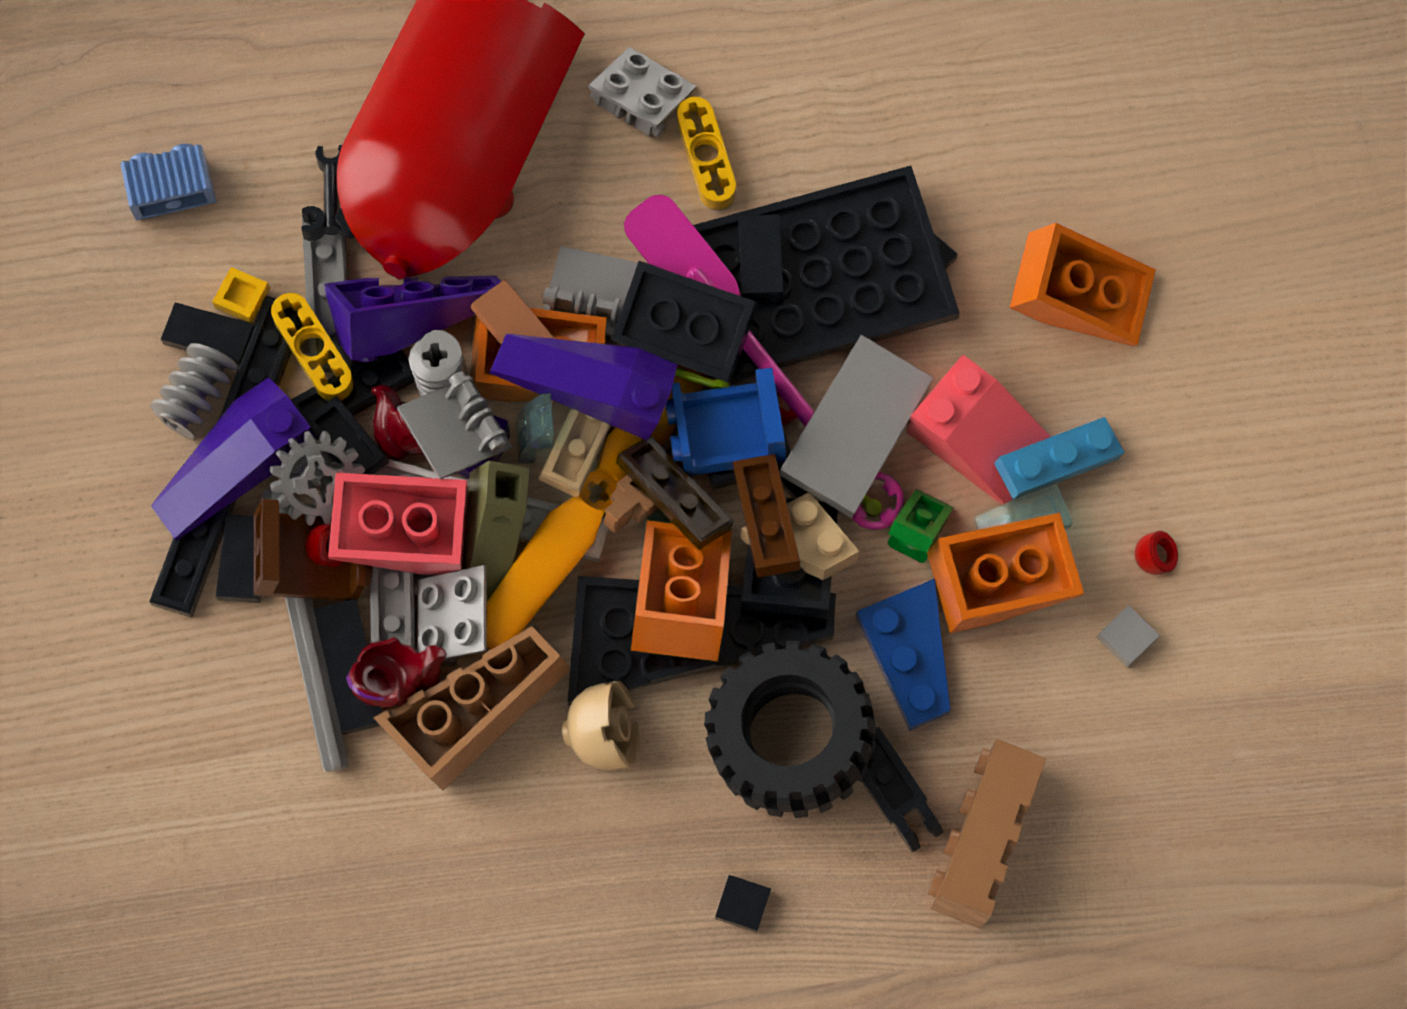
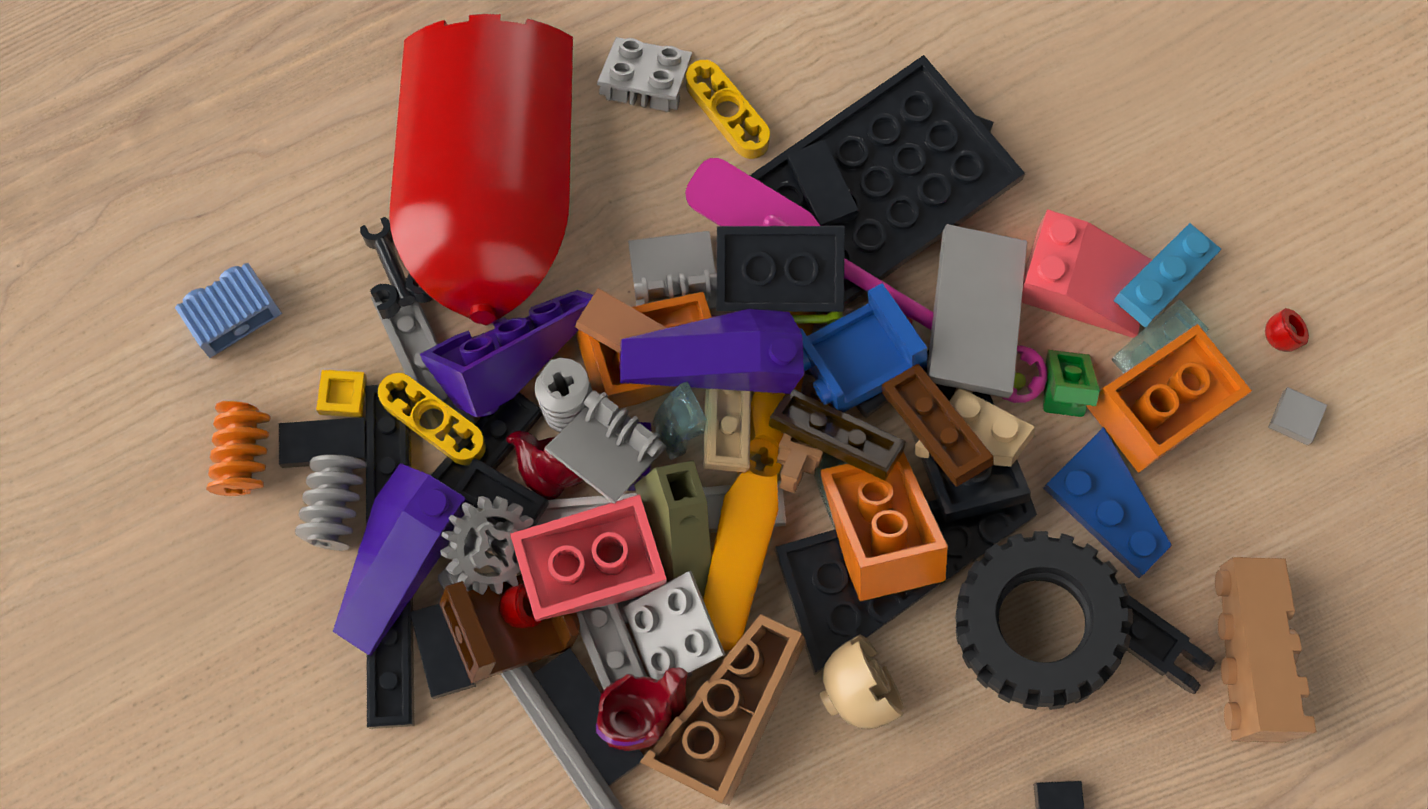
camera: 20 degrees left, 0 degrees up
orange slope [1009,223,1156,346] -> none
none -> orange piece [206,401,271,496]

